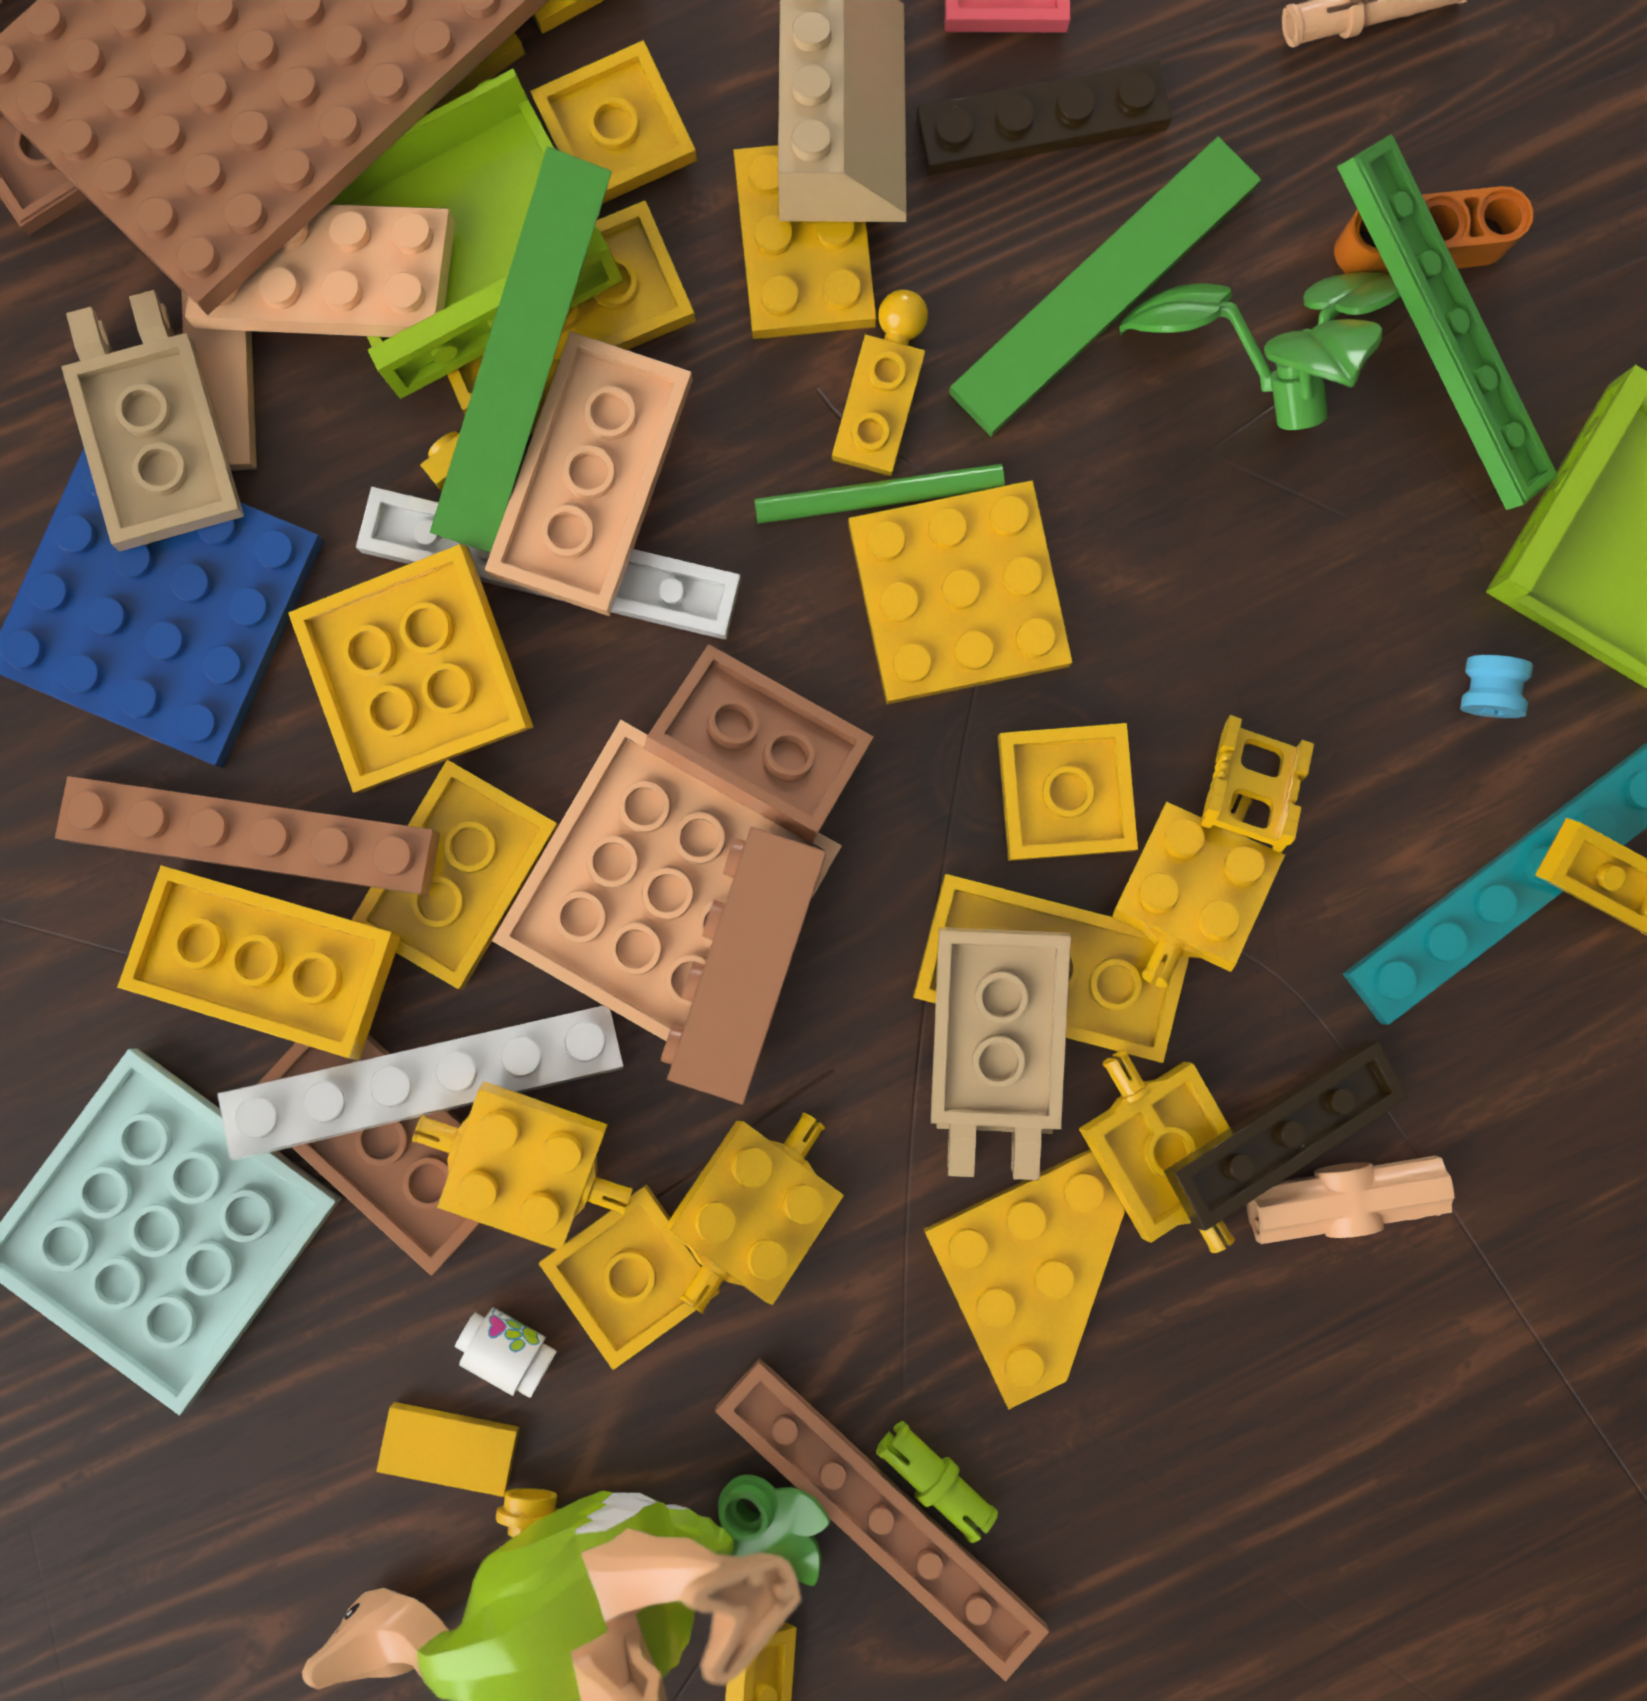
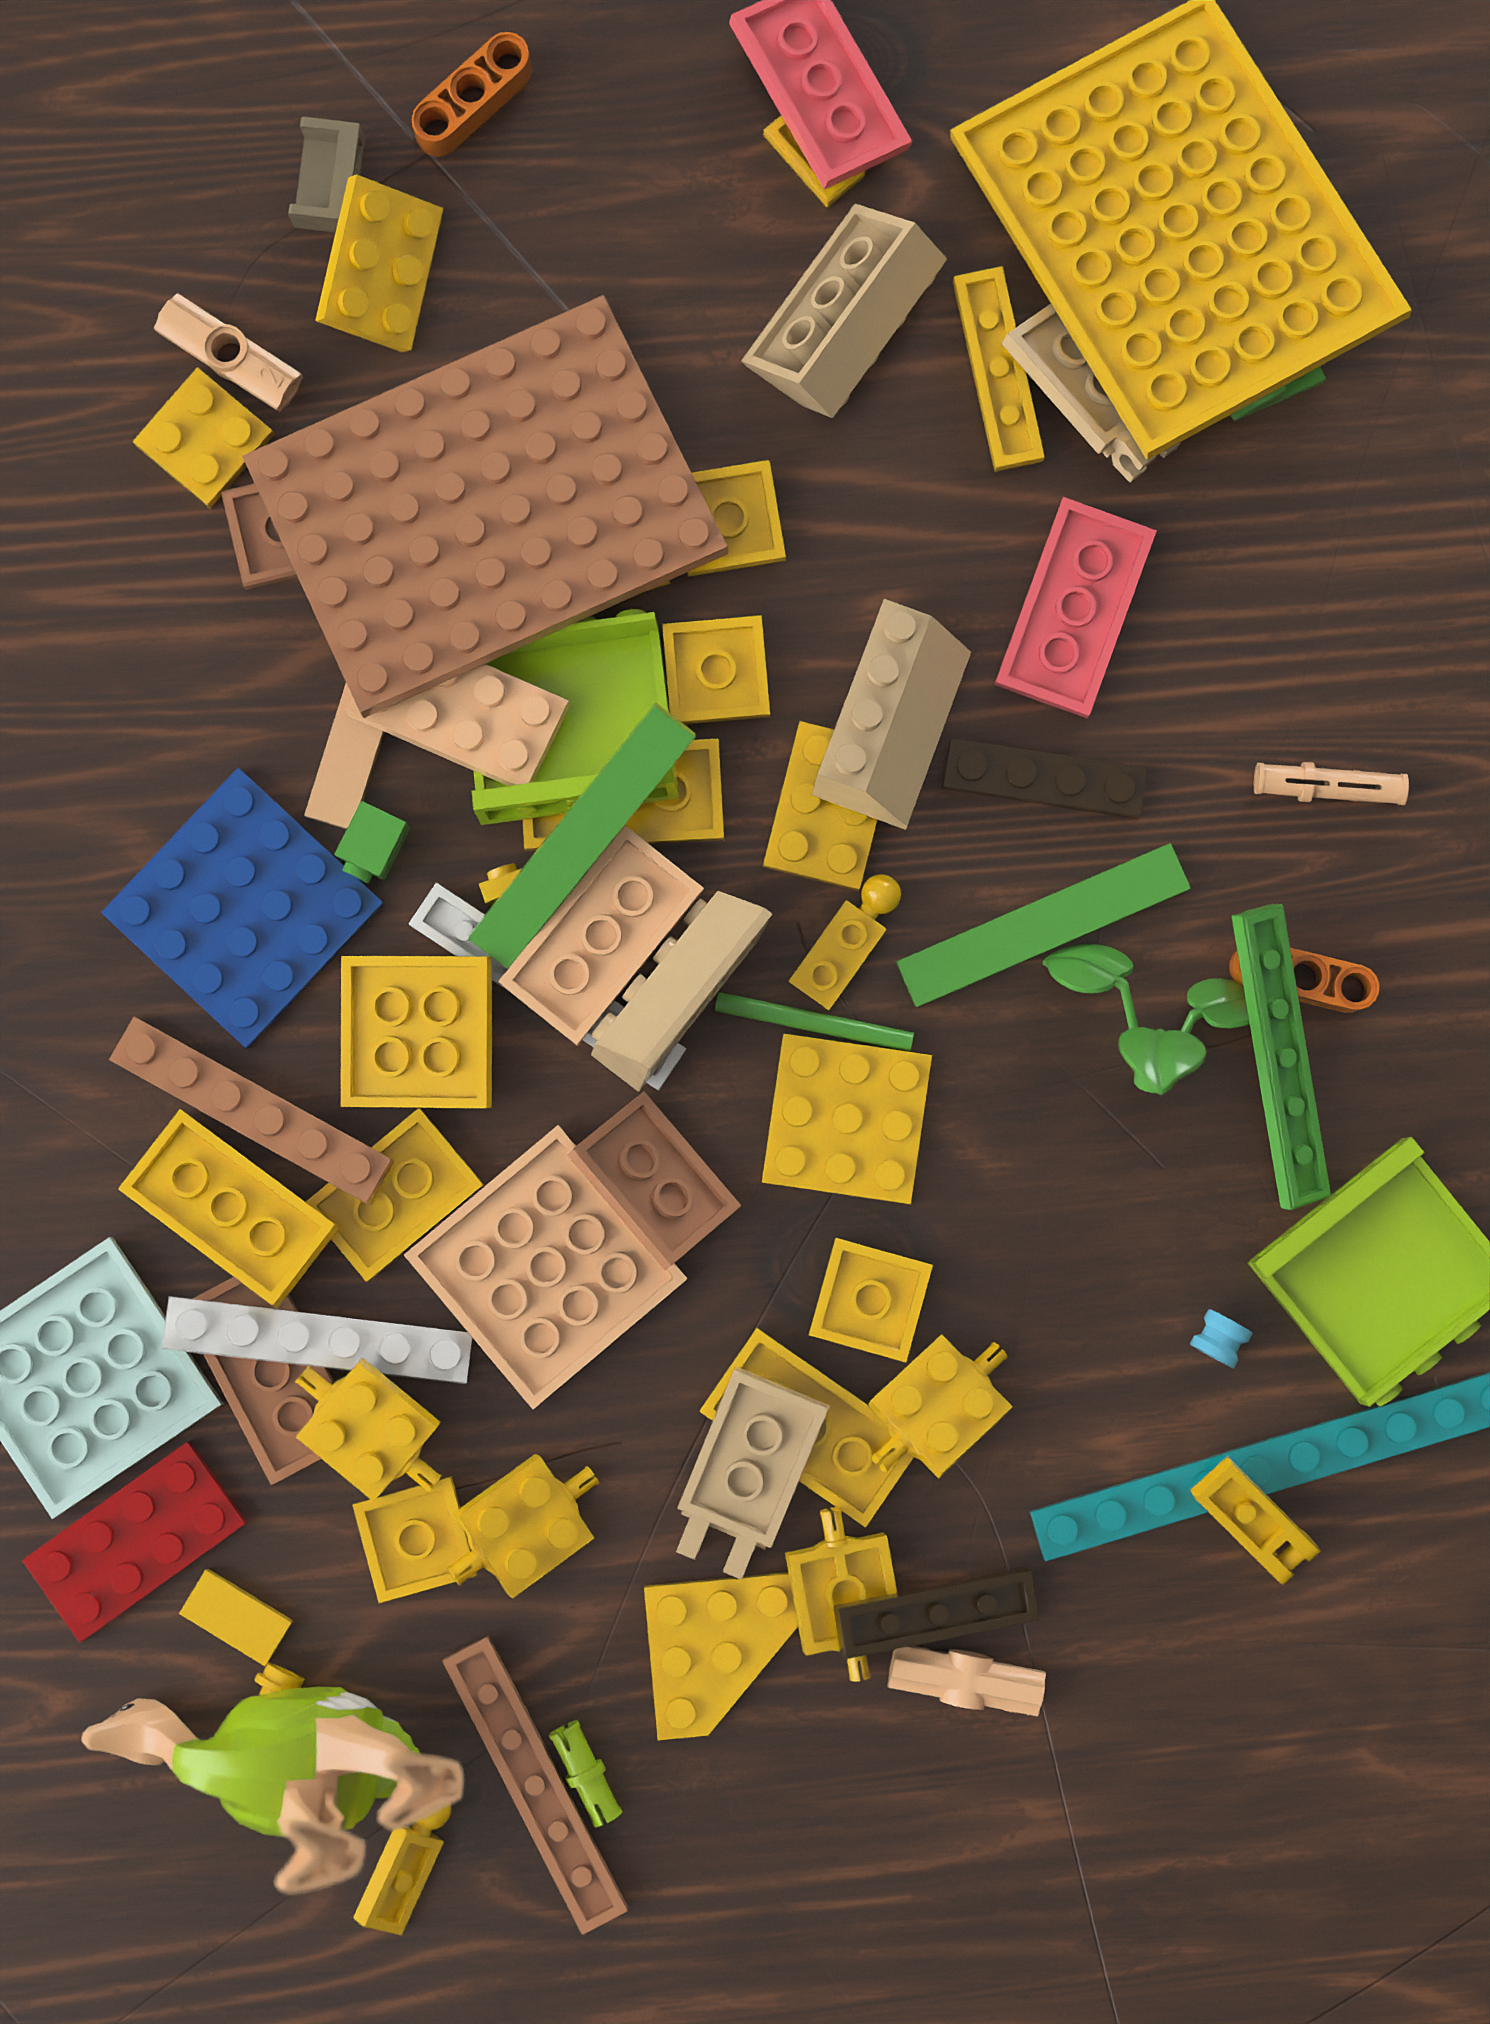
camera: 25 degrees right, 0 degrees up
tan tile [61,290,244,552] -> none
white brick [455,1307,557,1398] -> none
nougat brick [661,827,826,1105] -> none
bright green plate [718,1475,830,1586] -> none
yellow piece [1200,715,1314,853] -> none
none -> red plate [22,1441,248,1643]
none -> bright green brick [334,801,411,884]
none -> tan slope [591,891,772,1092]

